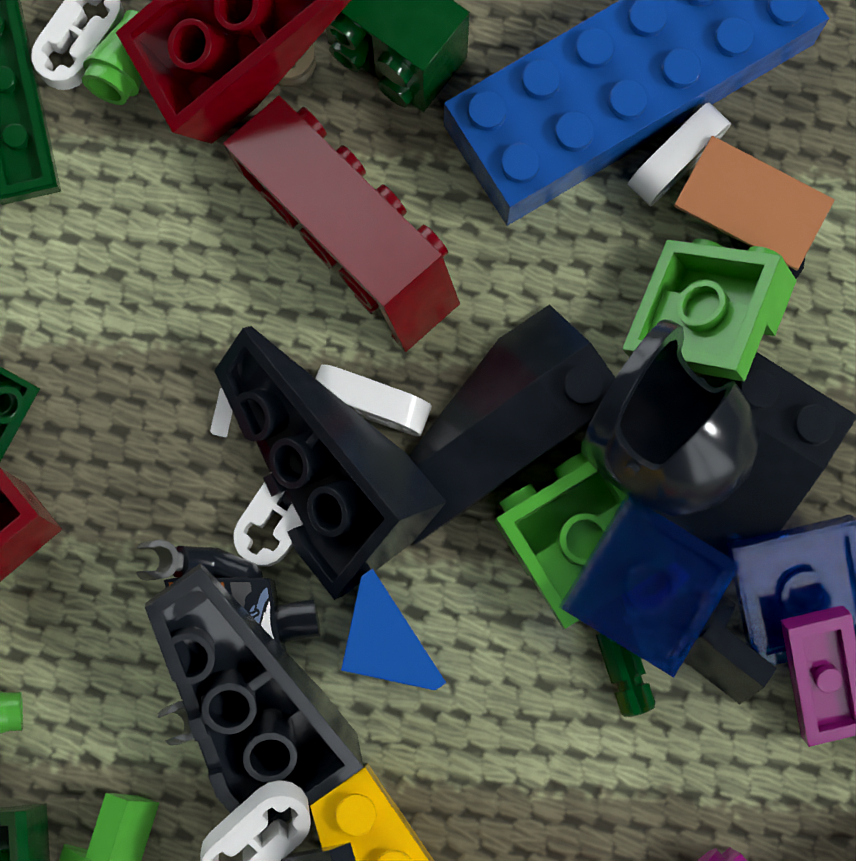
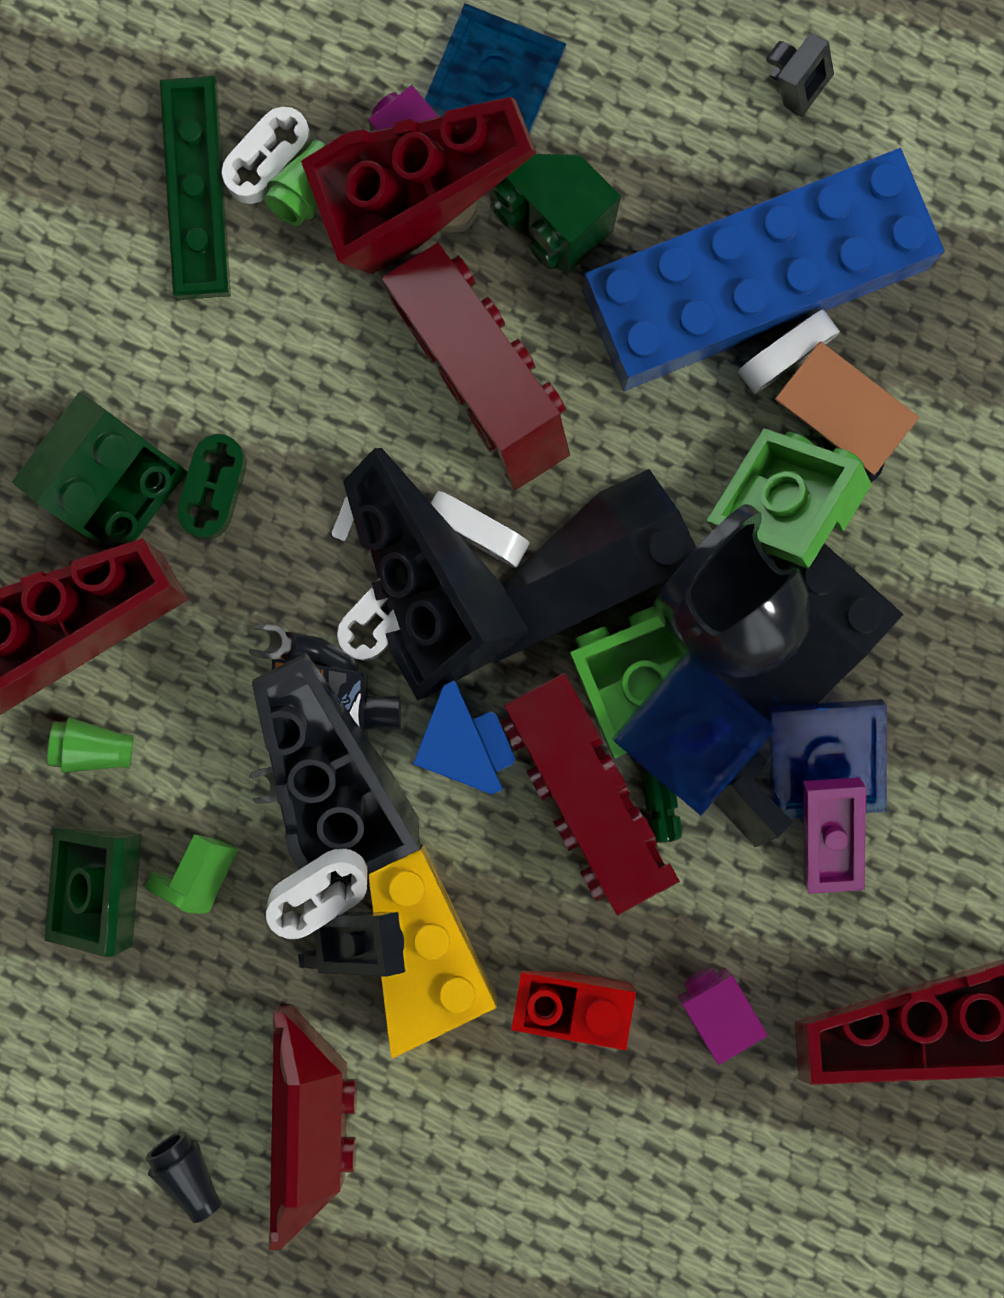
camera: 10 degrees right, 5 degrees up
none -> dark green beam [177,434,247,540]
none -> blue tile [473,711,516,772]
none -> dark red wedge [500,673,680,916]

